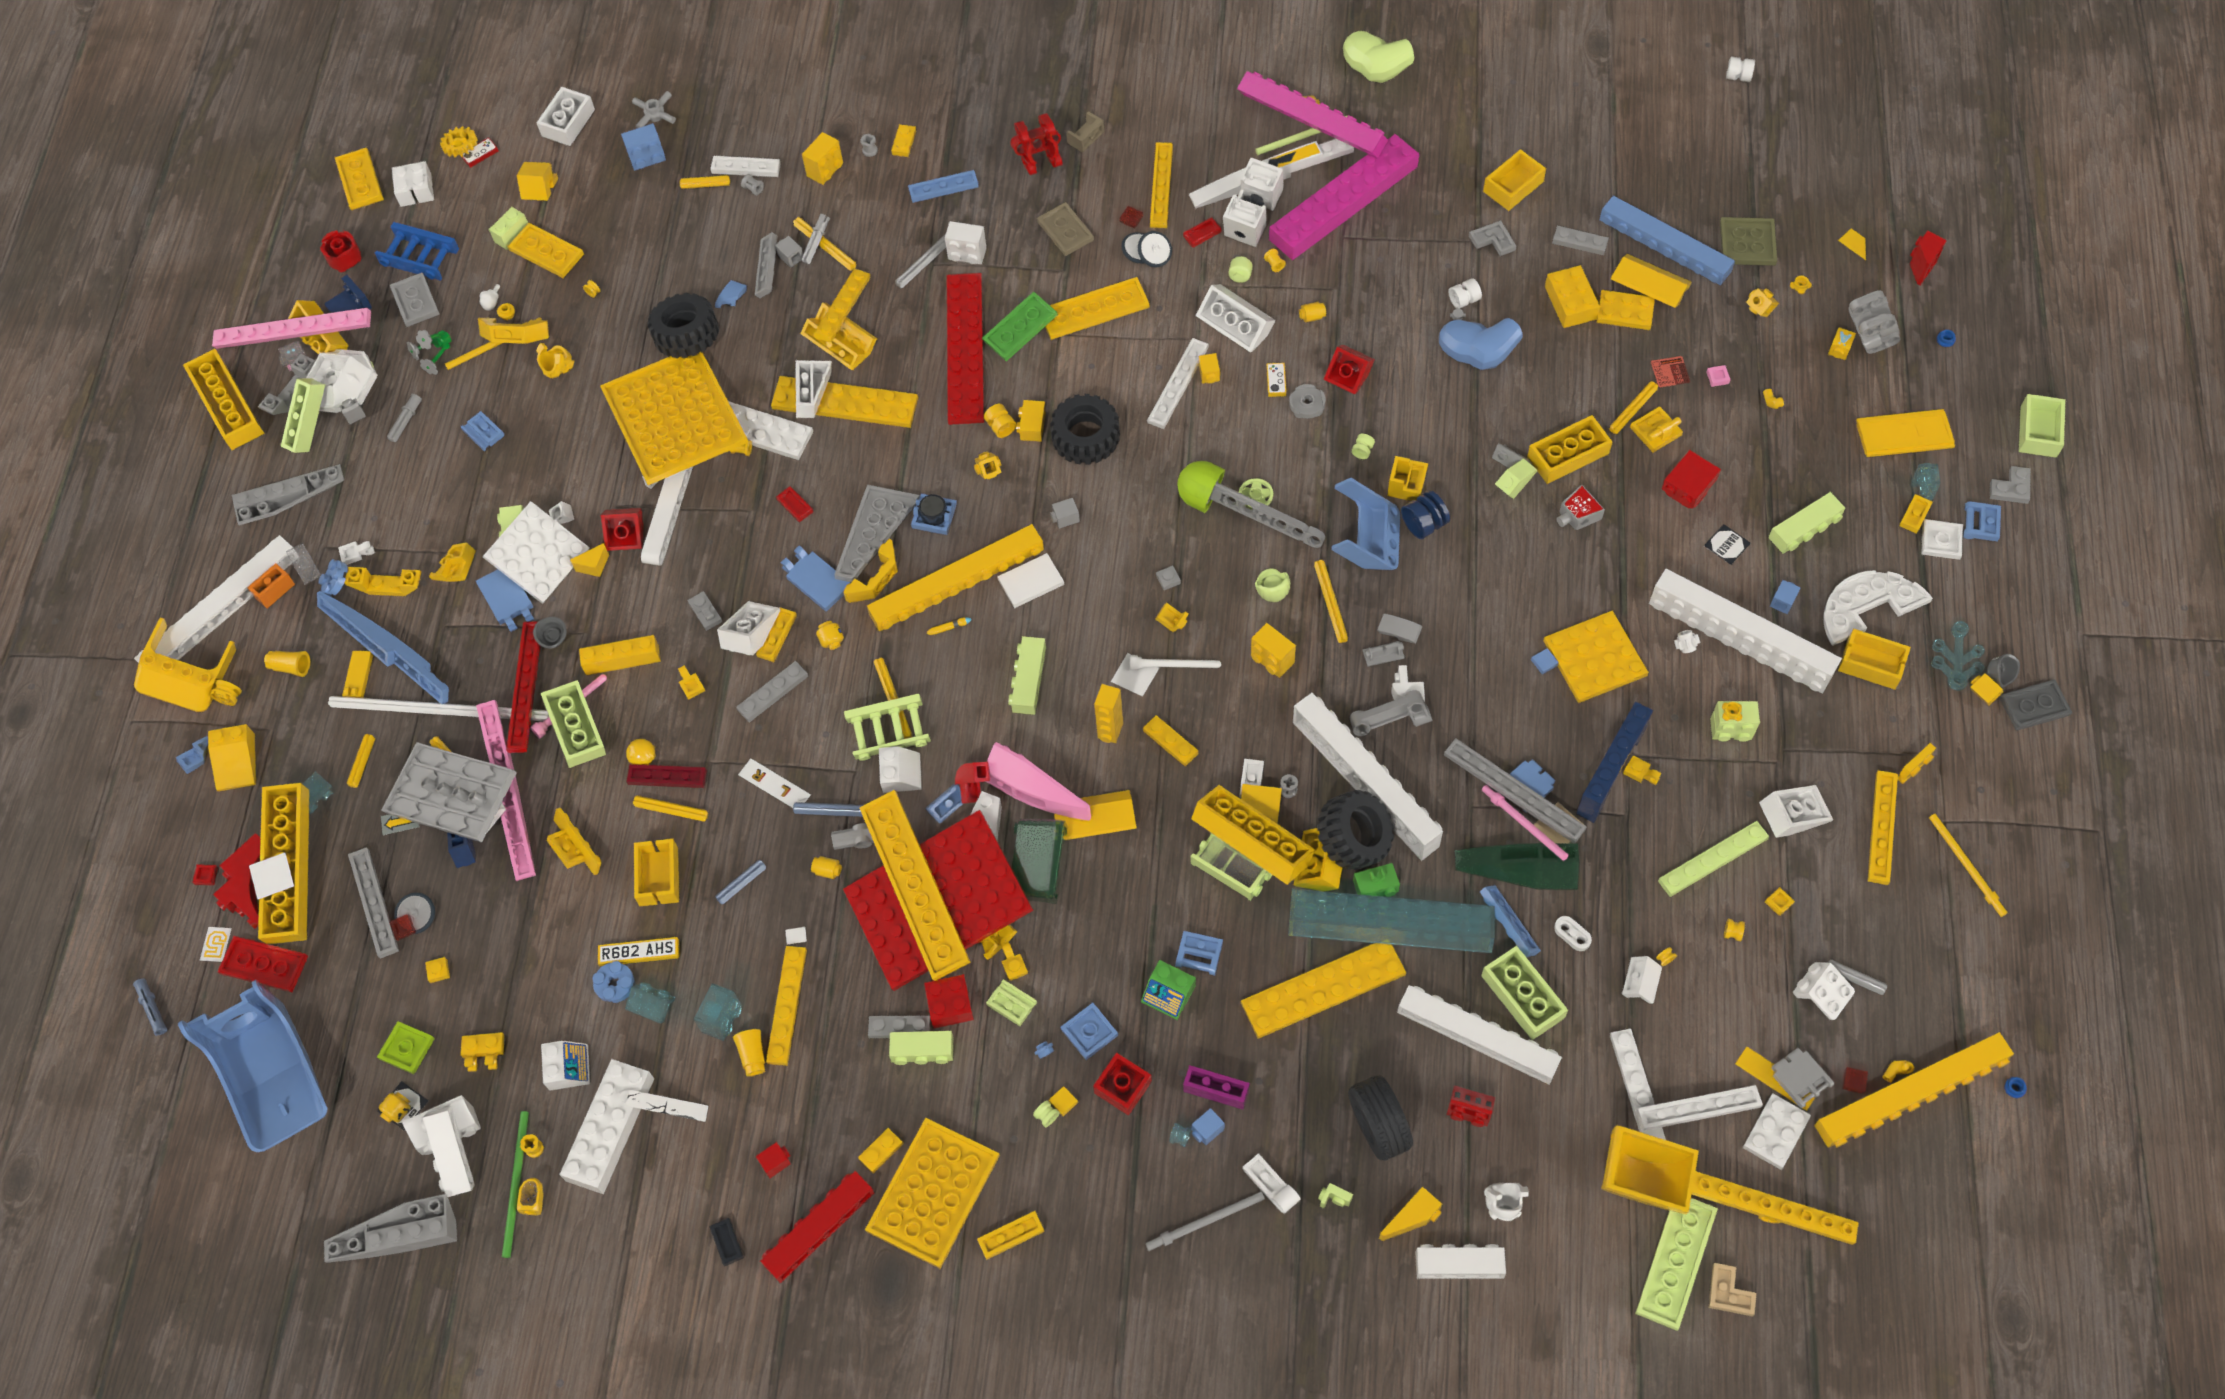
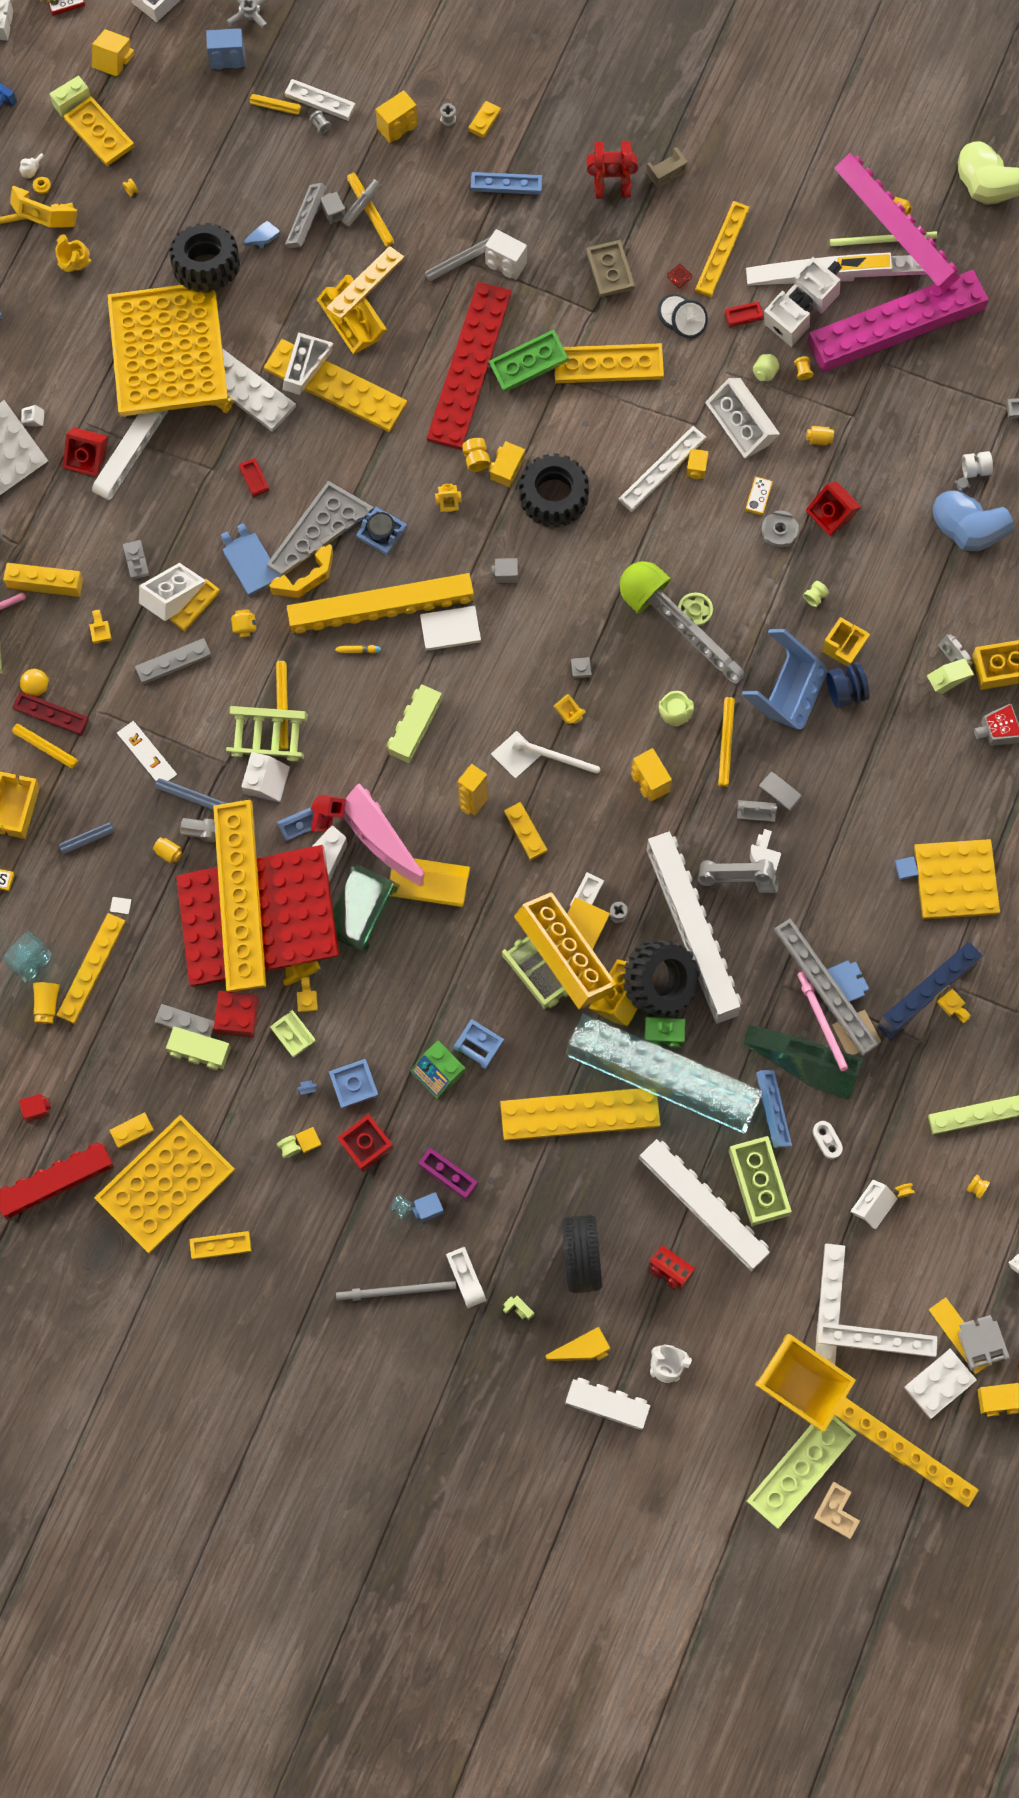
camera: 15 degrees right, 10 degrees up
yellow slope [570,543,609,577] -> none

